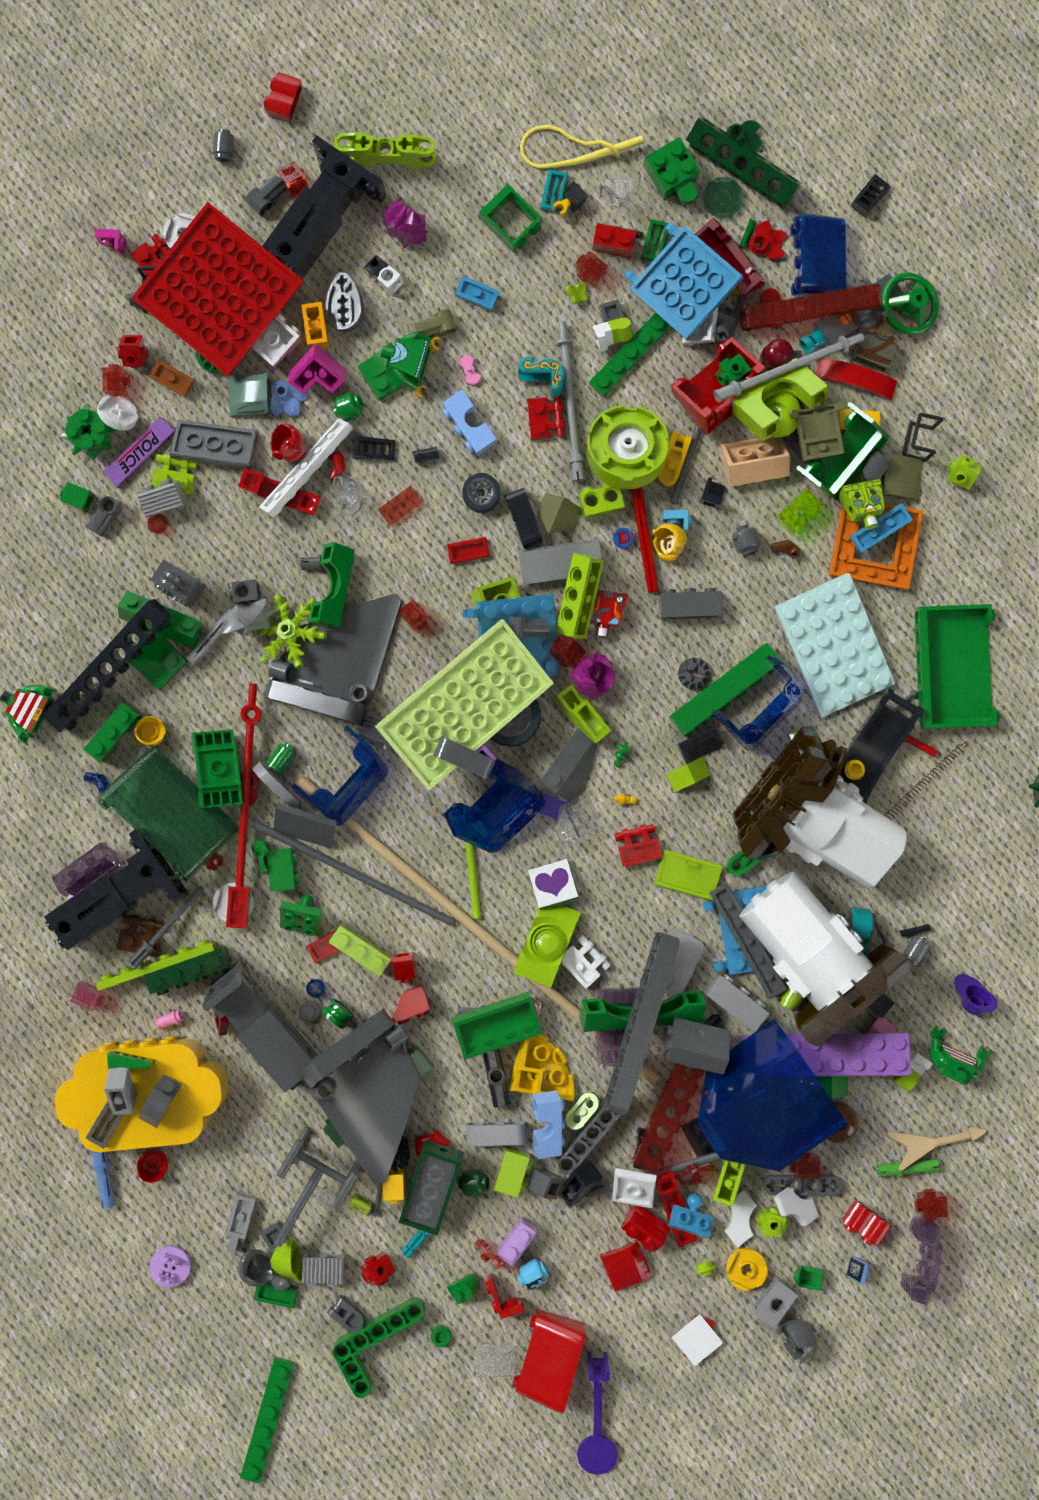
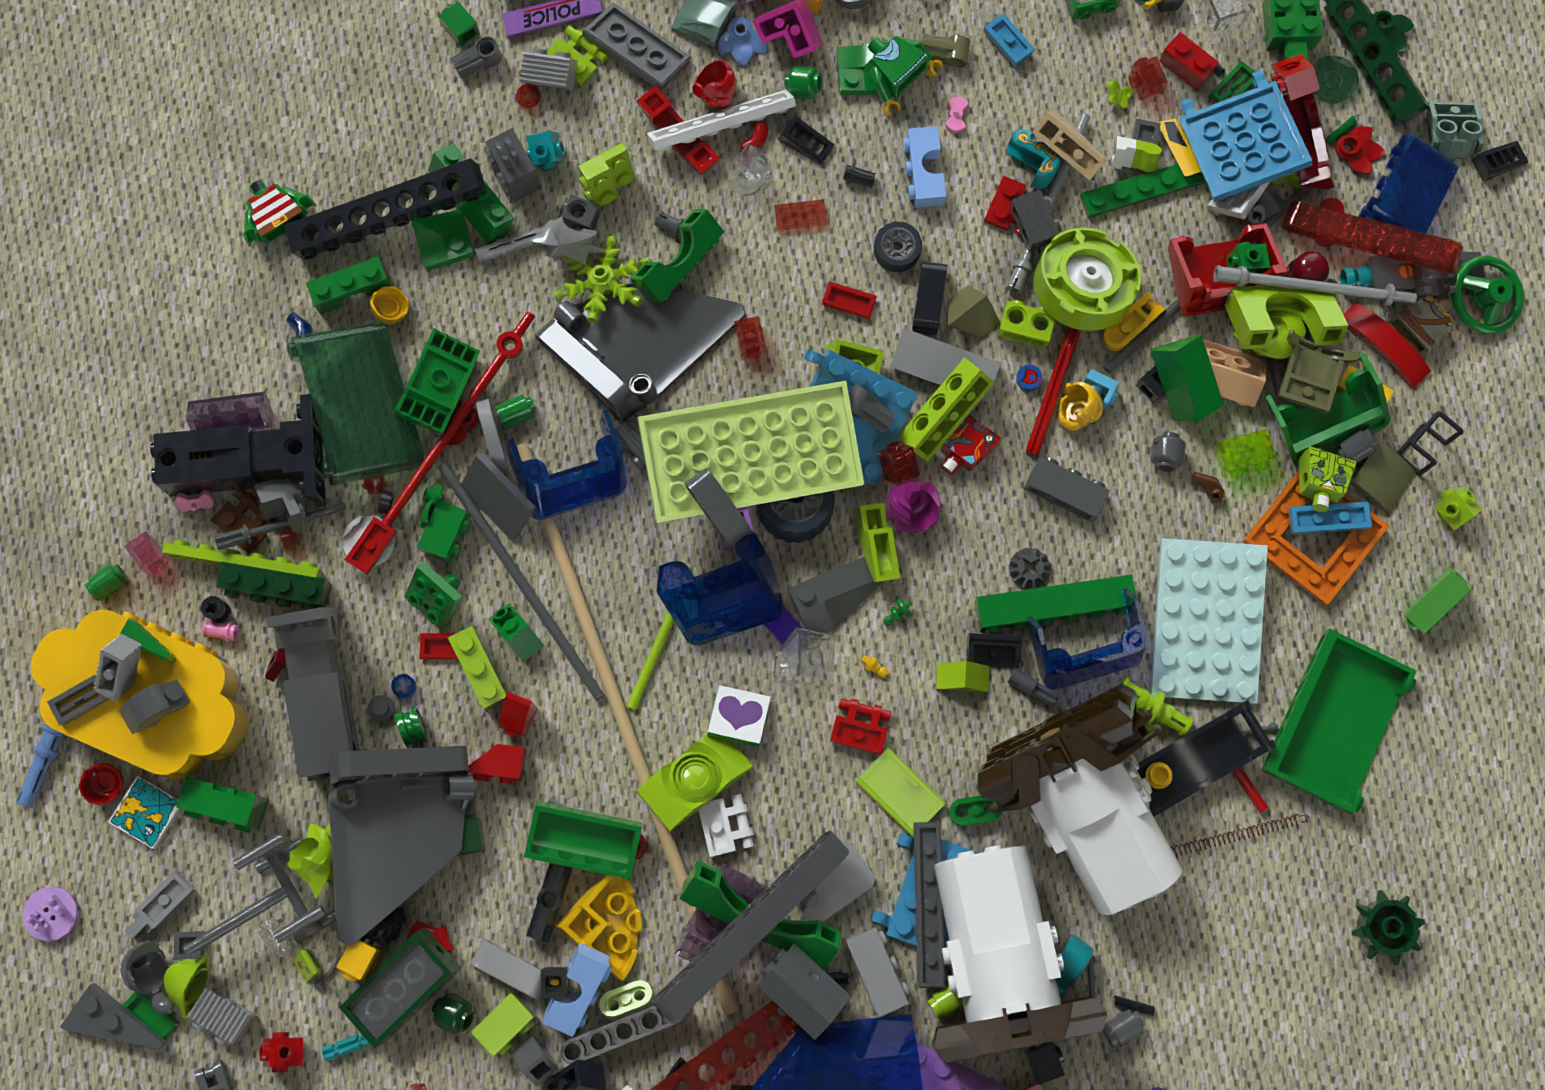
camera: 30 degrees right, 10 degrees down
none -> dark grey wing [60,983,167,1049]
none -> green brick [85,563,127,601]
none -> tile [108,776,181,849]
none -> bright pink piece [174,489,215,513]
none -> green wedge [176,776,269,833]
none -> black bush [201,596,231,623]
none -> dark grey brick [254,479,306,533]
none -> clear red plate [279,527,300,552]
none -> lime hair [287,822,333,899]
none -> black tile [378,490,394,517]
none -> green slope [489,603,544,662]
none -> teal brick [527,131,565,171]
none -> pearl dark grey piece [541,967,568,998]
none -> lime plate [578,142,636,207]
none -> dark grey axle [1007,668,1059,706]
none -> dark grey brick [1010,189,1061,252]
none -> tan slope [1032,110,1106,180]
none -> lime piece [1117,676,1194,738]
none -> green slope [1151,334,1224,422]
none -> yellow sticker [1157,118,1201,176]
none -> red brick [1270,53,1320,101]
none -> bright green slope [1404,566,1471,634]
none -> sand green slope [1427,100,1484,158]

